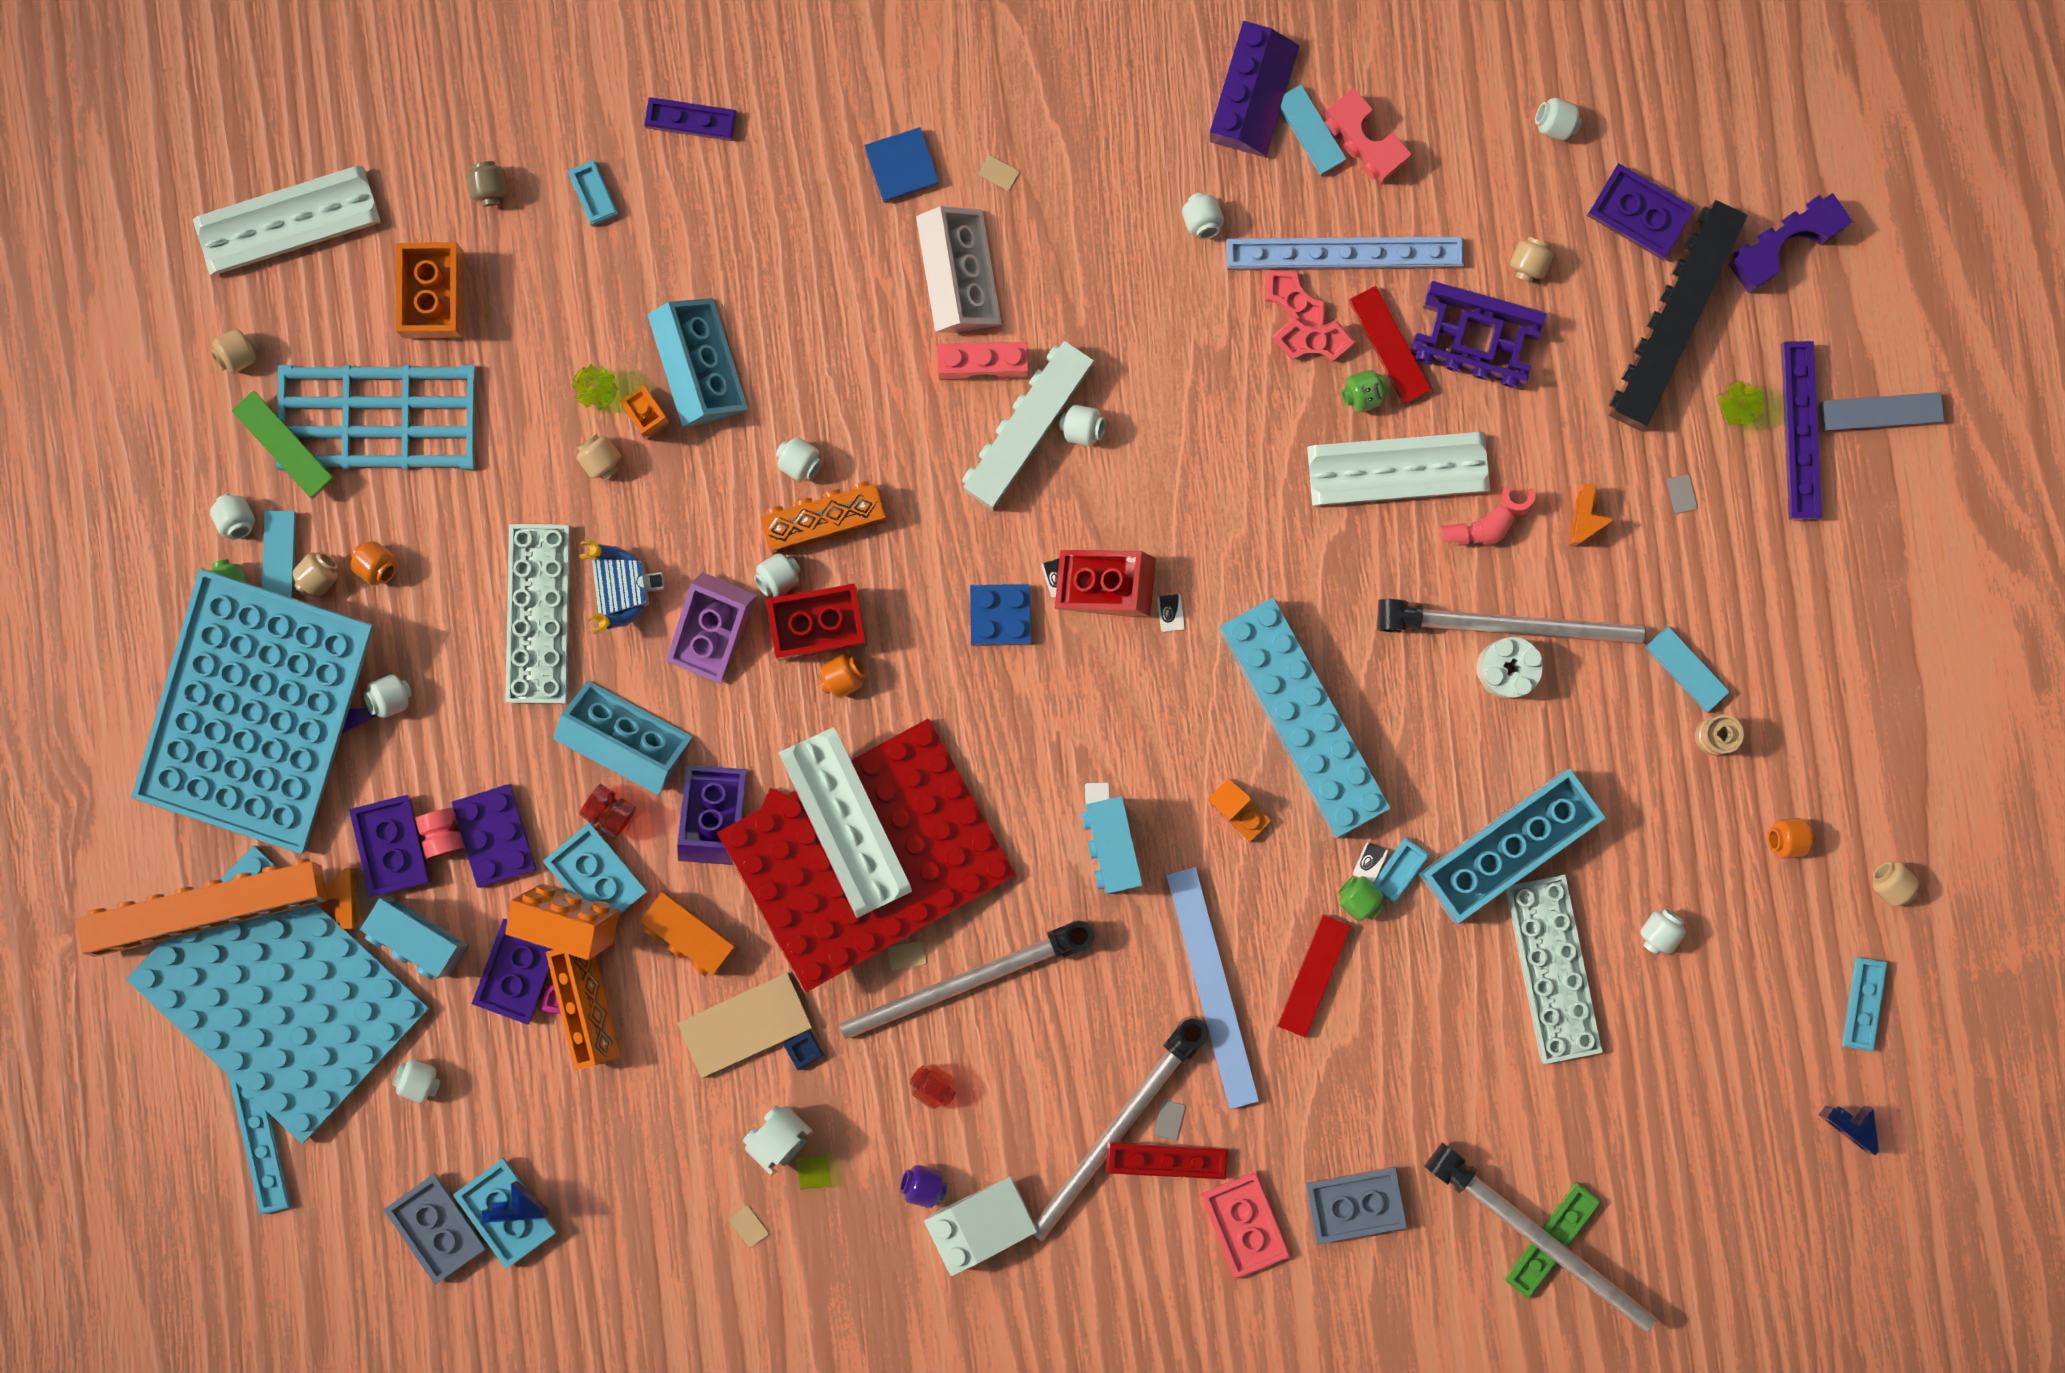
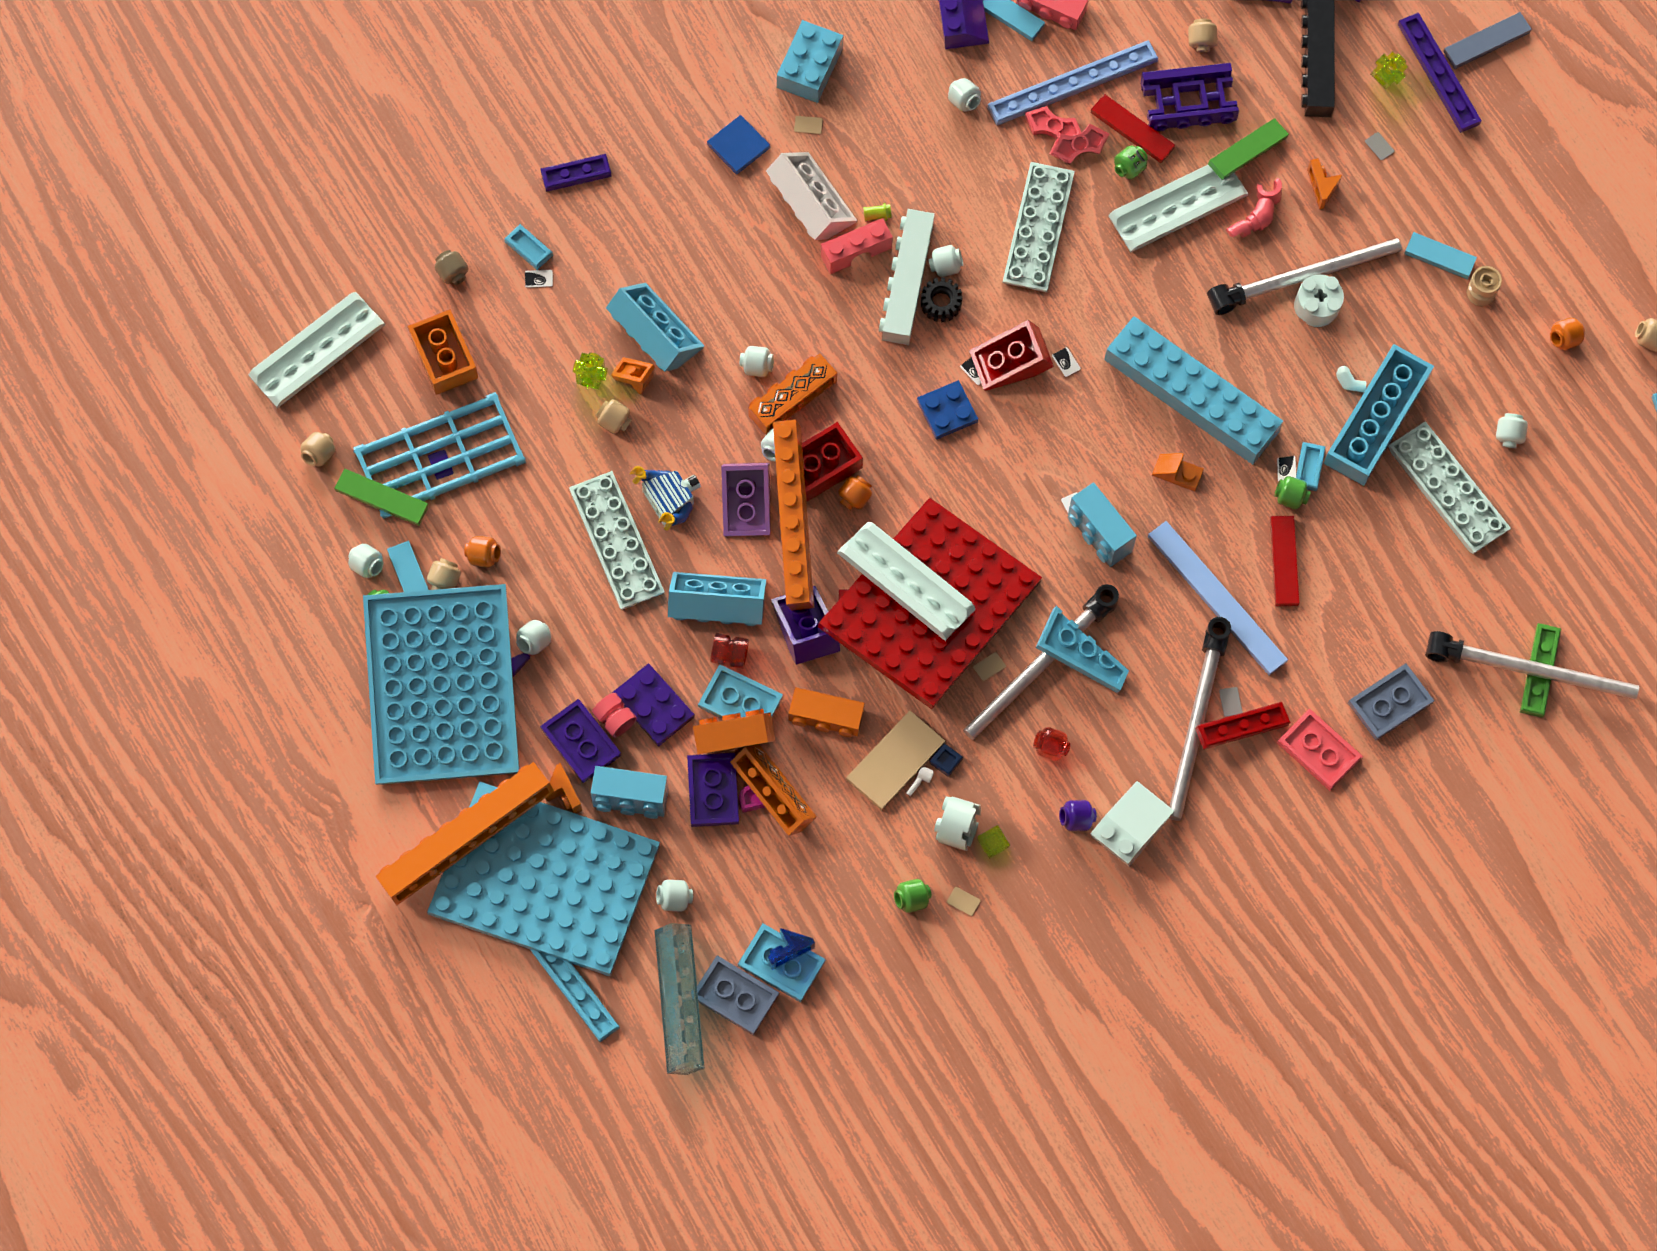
camera: 20 degrees left, 15 degrees down
none -> dark purple sticker [428,450,454,480]
none -> sticker [525,270,553,287]
none -> clear light blue brick [654,923,704,1075]
none -> orange brick [773,419,814,611]
none -> medium azure brick [777,20,844,103]
none -> lime pin [863,203,892,222]
none -> bright green head [894,879,932,913]
none -> white hand [906,767,934,797]
none -> black tyre [921,277,962,323]
none -> light aqua plate [1002,162,1075,292]
none -> medium azure wing [1036,606,1129,693]
none -> bright green tile [1208,118,1289,180]
none -> light aqua arm [1336,366,1366,393]

